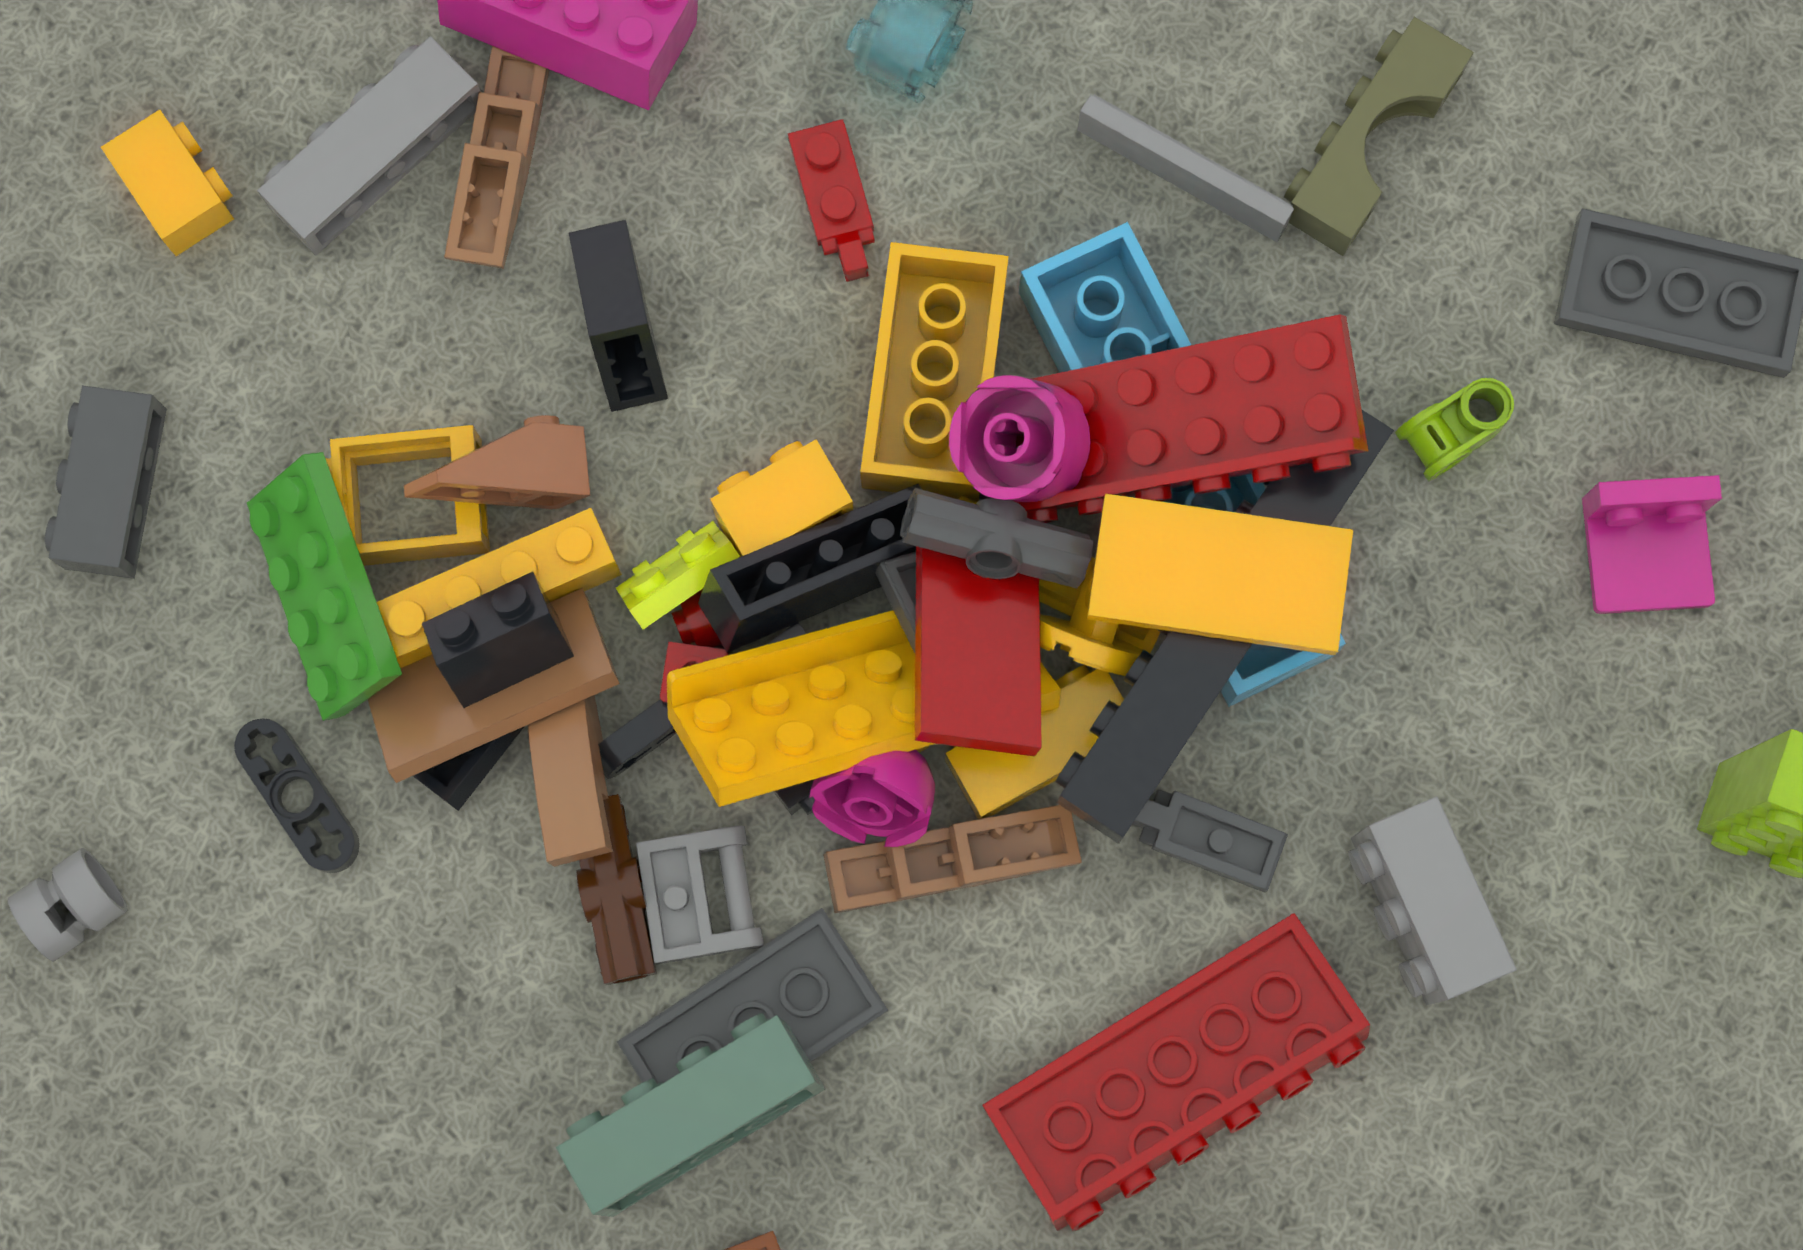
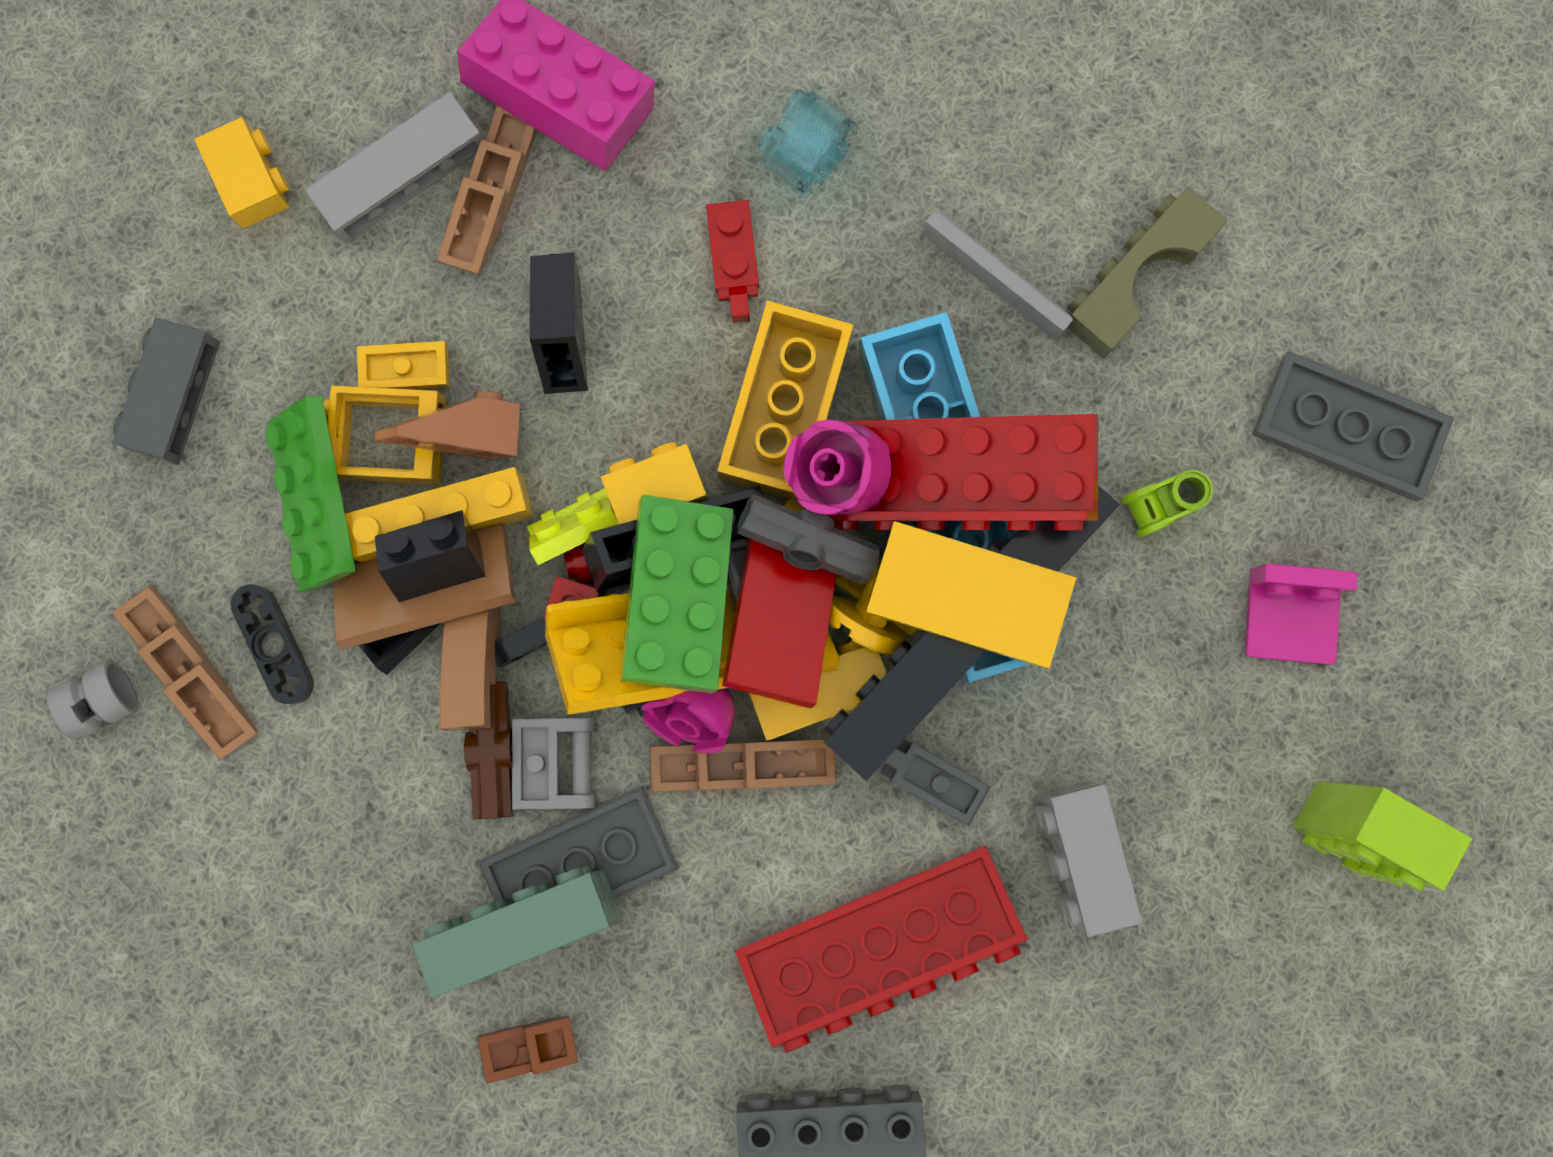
camera: 10 degrees right, 5 degrees up
none -> medium nougat slope [112,584,258,760]
none -> yellow plate [357,341,450,390]
none -> bright green plate [620,495,733,694]

